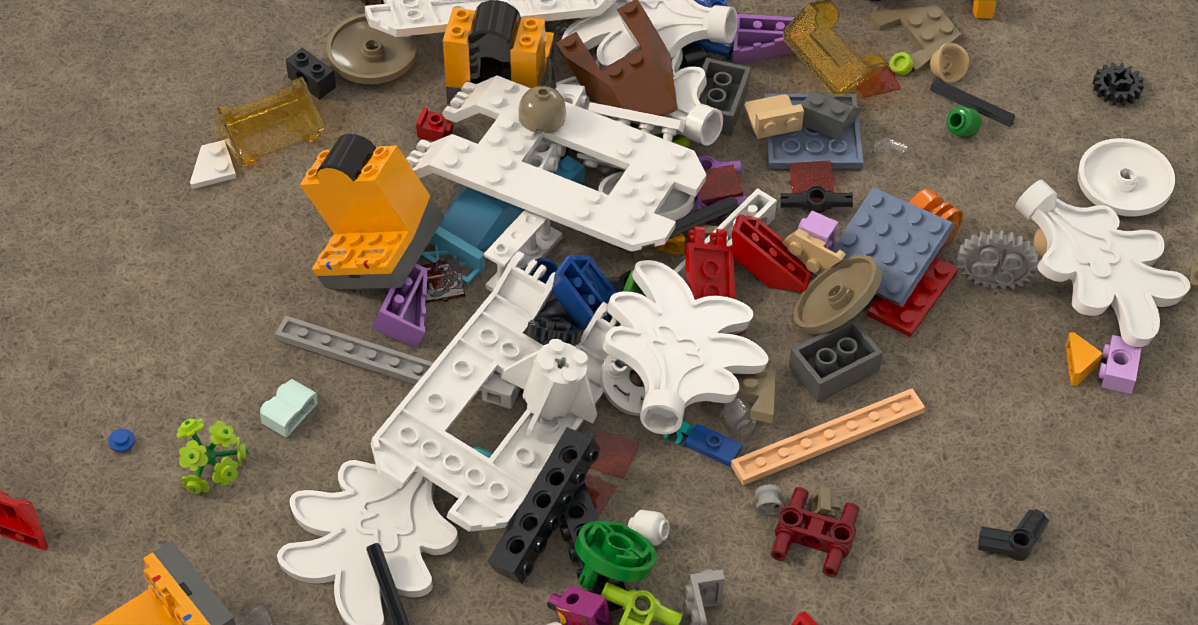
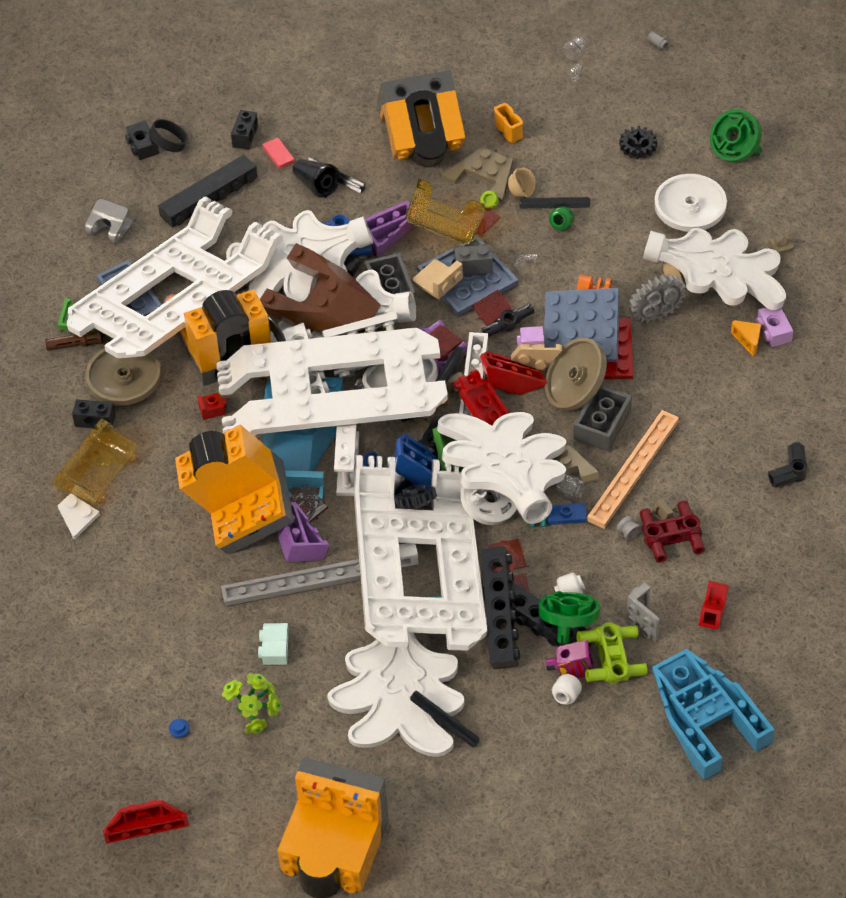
camera: 30 degrees left, 0 degrees up
white brick [501,339,597,436] -> none
dark tan cylinder [518,86,566,133] -> none

